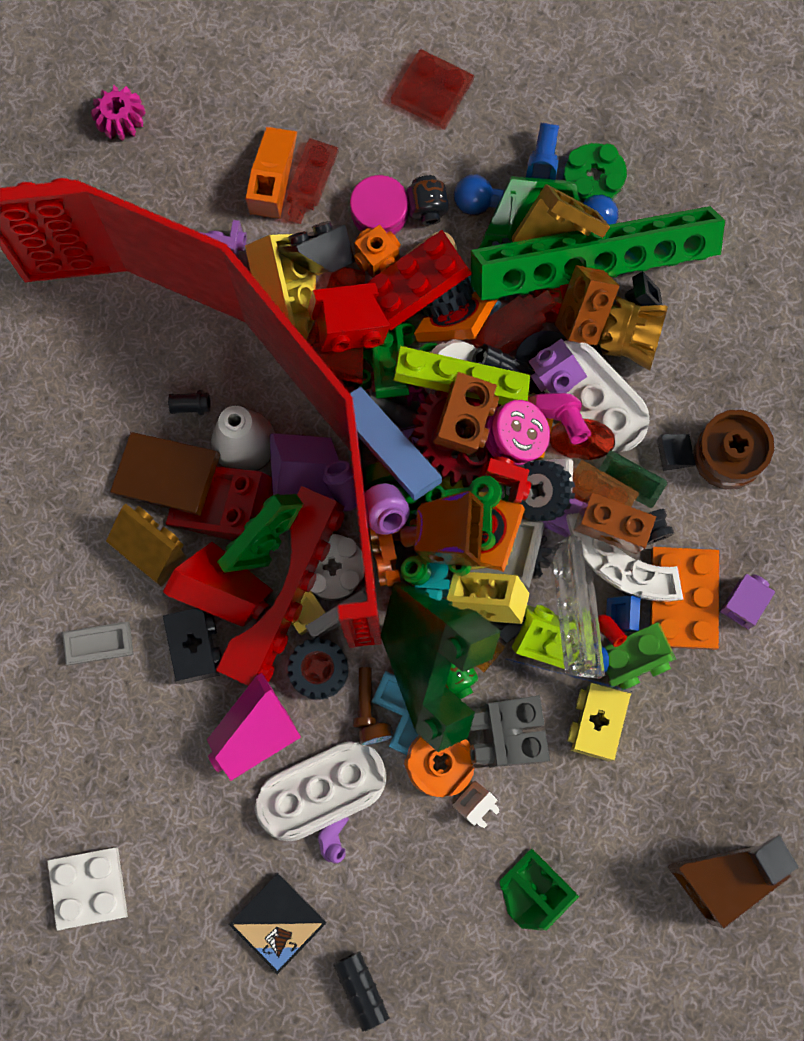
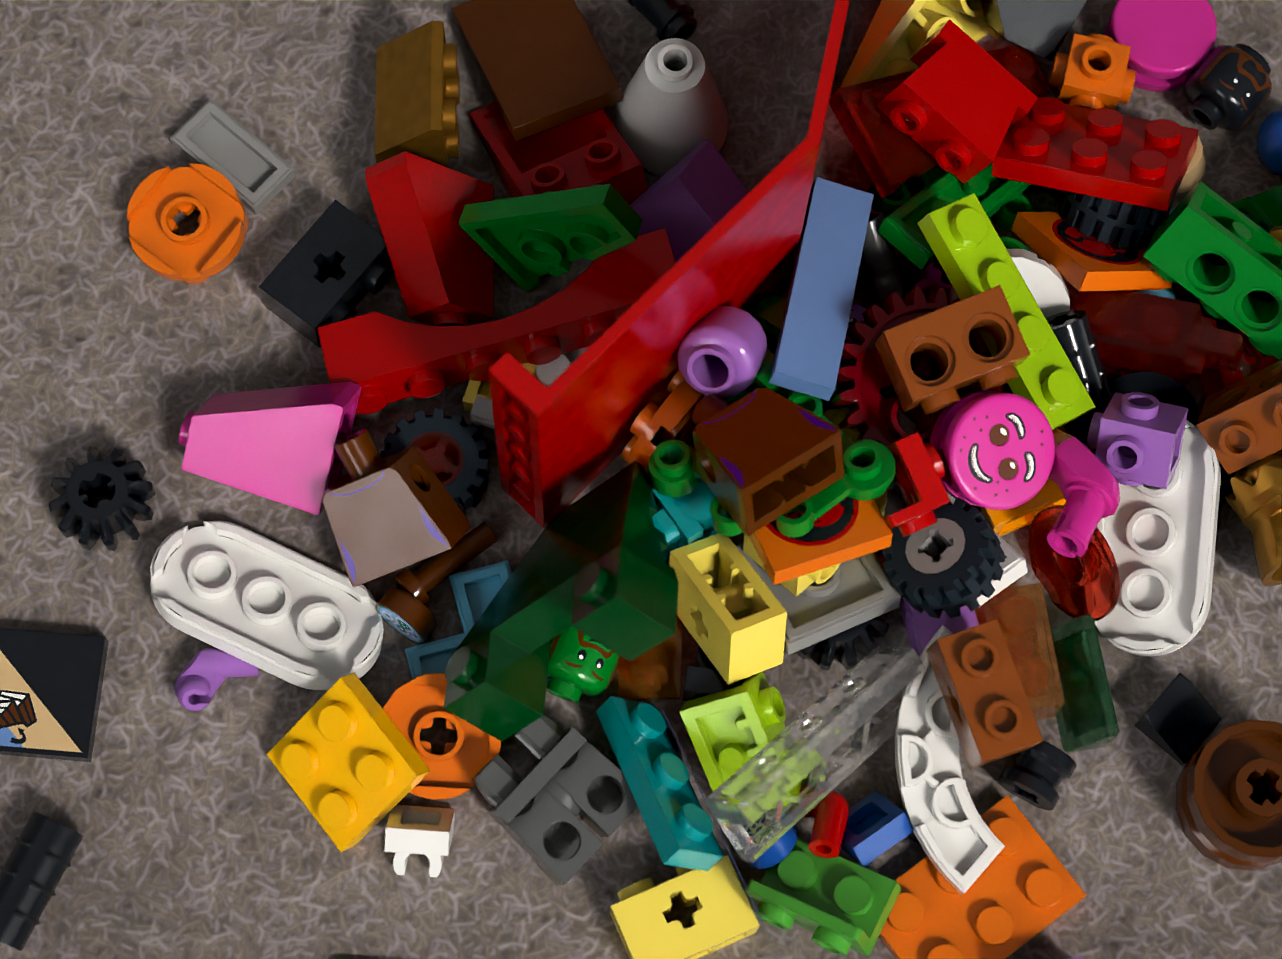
camera: 45 degrees right, 5 degrees down
none -> black gear [49,446,155,551]
none -> orange plate [126,163,249,284]
none -> yellow plate [266,673,431,852]
none -> torso [322,429,471,588]
none -> teal plate [596,696,724,871]

